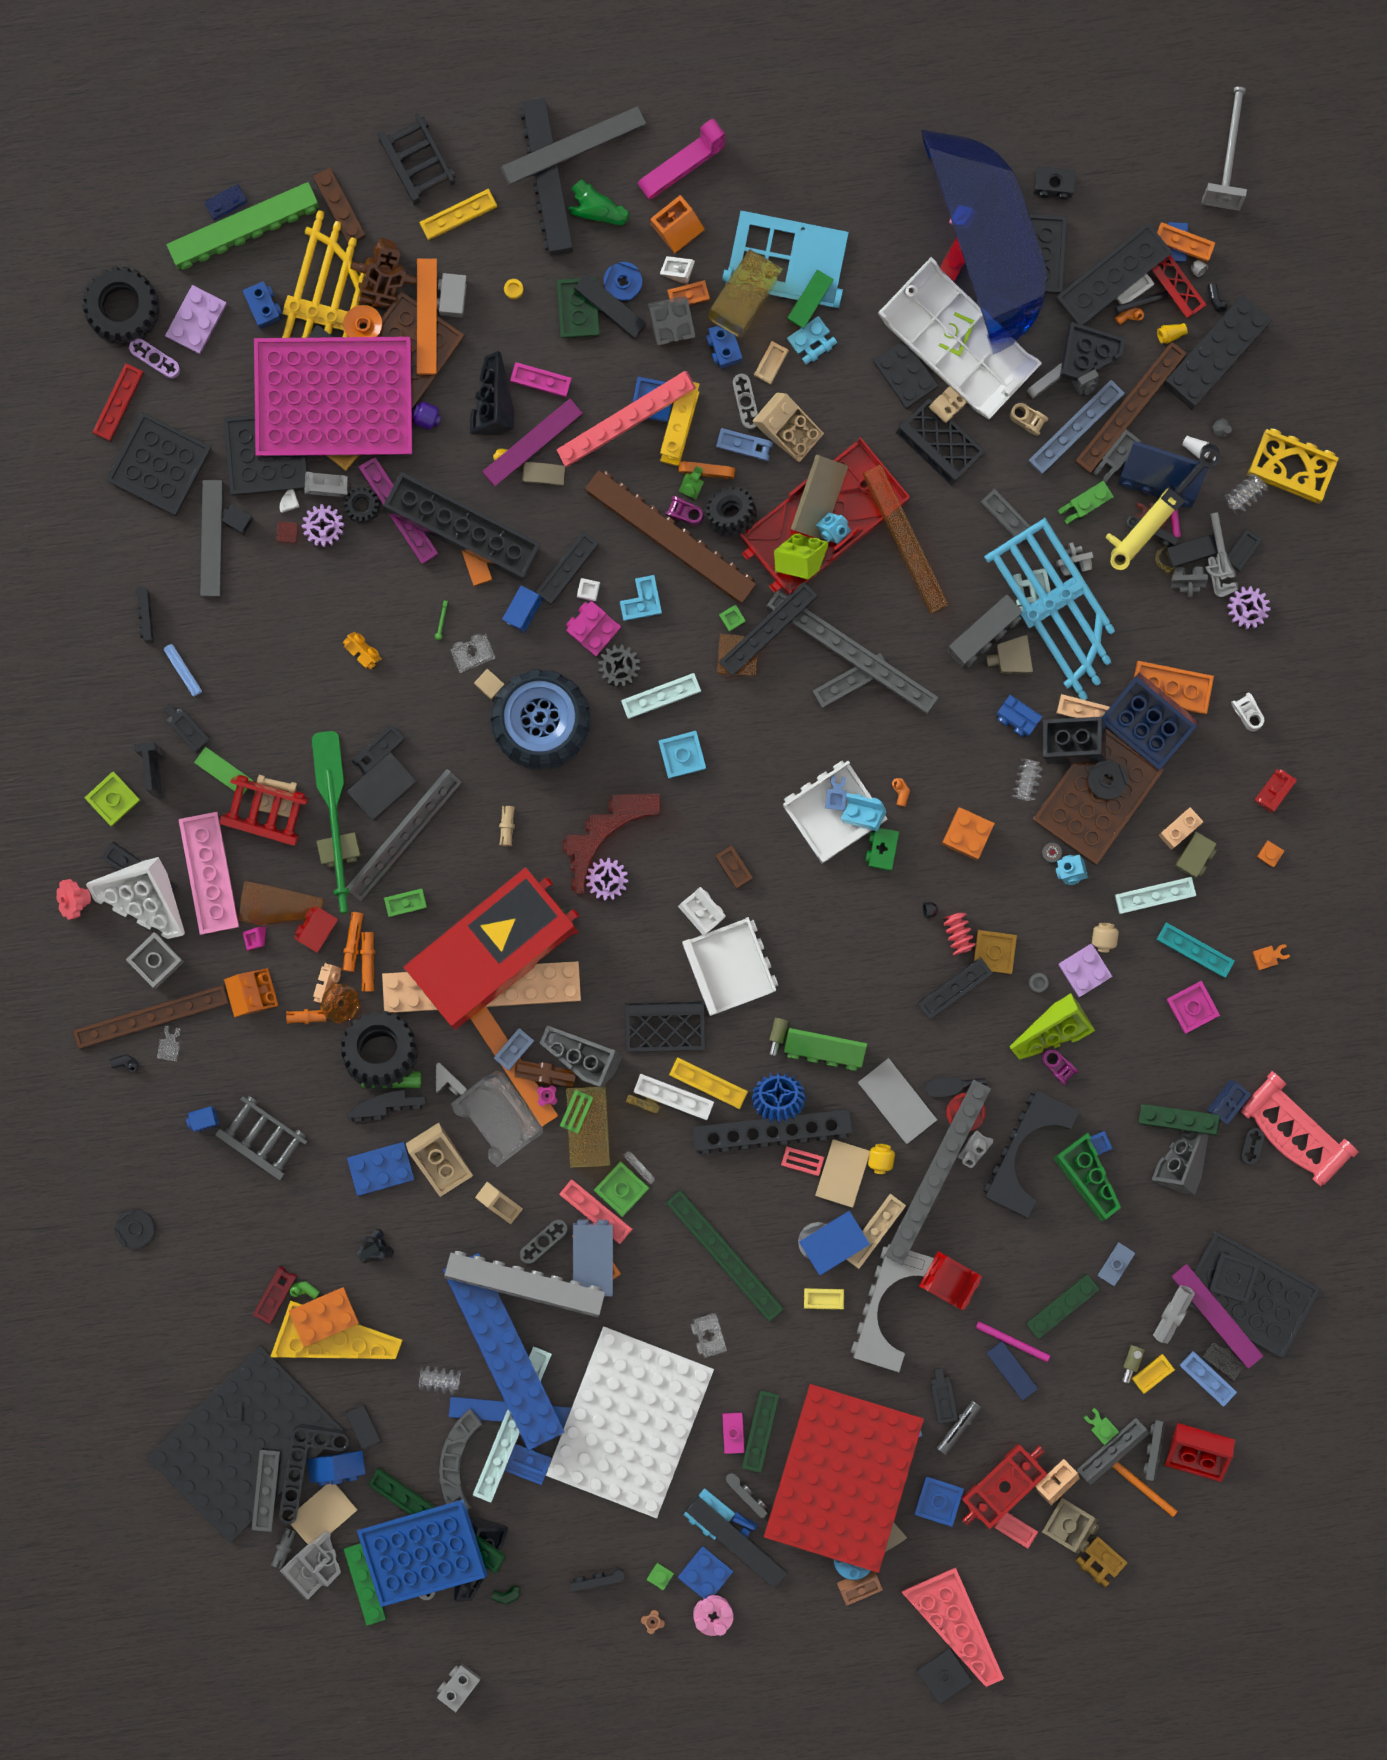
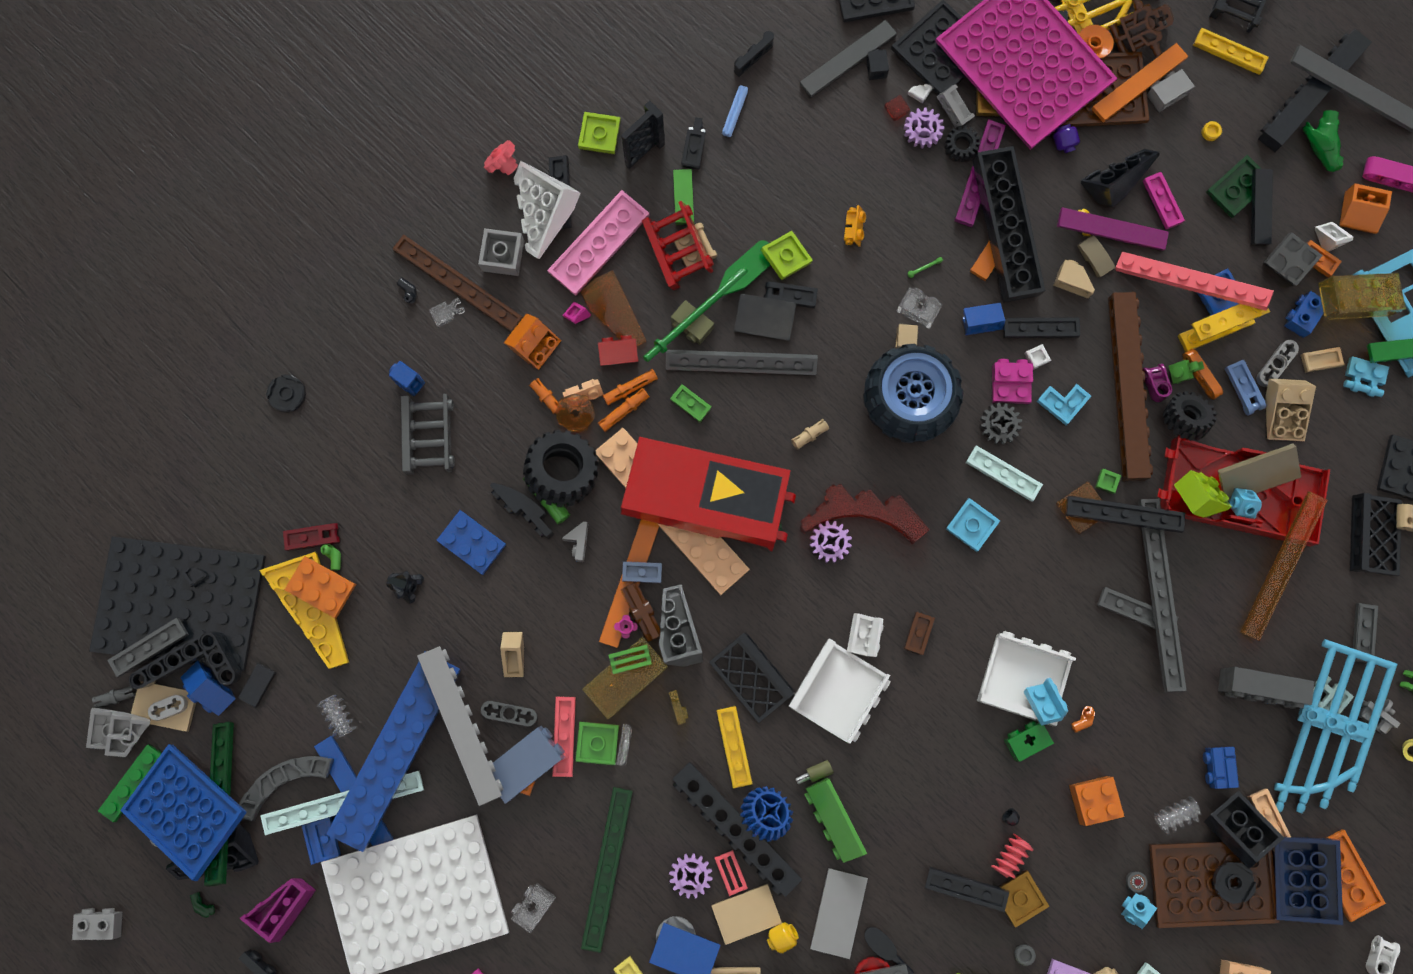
camera: 55 degrees right, 5 degrees down
tan slope [406,1123,473,1197] -> none
clear windscreen [451,1071,543,1167] -> none
blue plate [604,262,642,301] -> none
white plate [634,1074,714,1120] -> none
medium blue plate [825,776,847,811] -> none
dark tan torso [986,635,1033,675] -> none
none -> light grey beam [148,695,188,721]
none -> magenta wedge [239,878,316,943]
none -> lavender gear [669,853,713,899]
none -> lime plate [761,231,813,280]
none -> tan slope [1053,260,1095,299]

